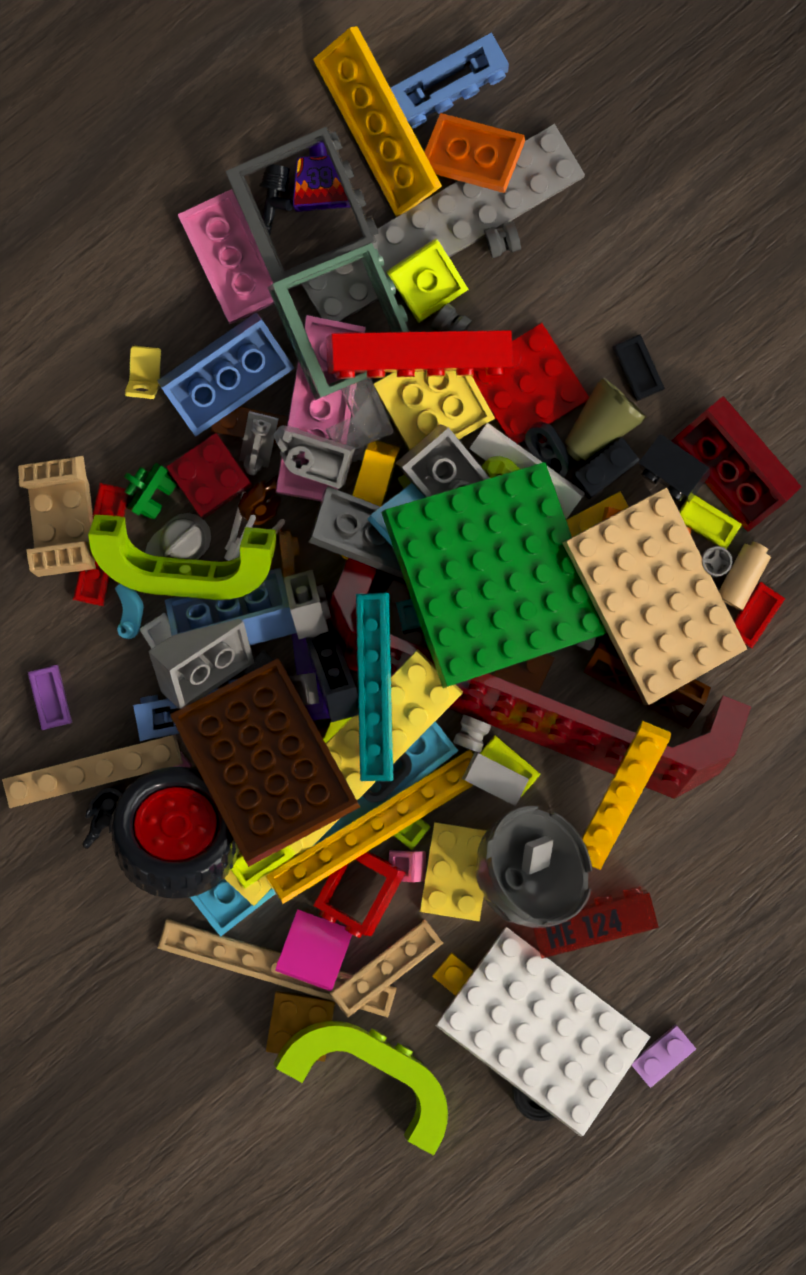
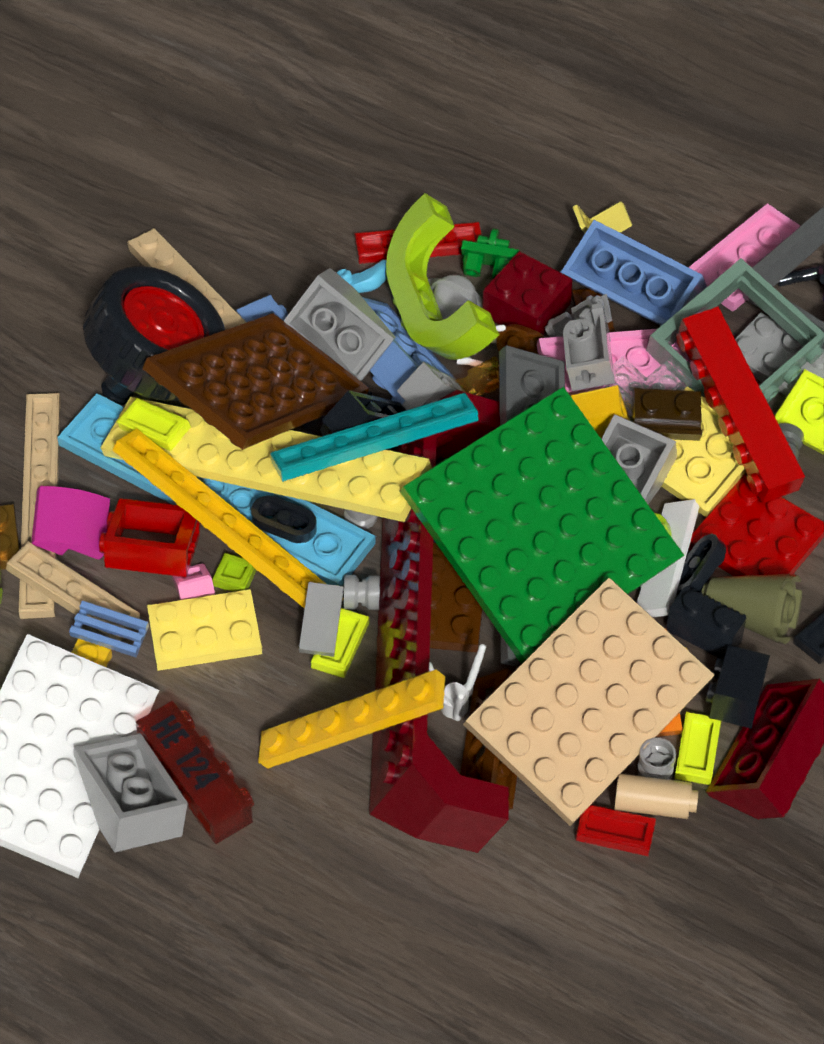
camera: 65 degrees right, 35 degrees down
tan plate [18,456,96,577] -> none
medium lavender tile [28,665,72,730] -> none
dark grey rock [476,806,592,928] -> none
light grey tile [522,836,553,875] -> none
lavender plate [632,1024,696,1088] -> none
none -> medium blue tile [69,600,149,657]
none -> light grey slope [73,733,188,853]
none -> white plant [429,644,486,721]
none -> dark brown plate [632,388,702,441]

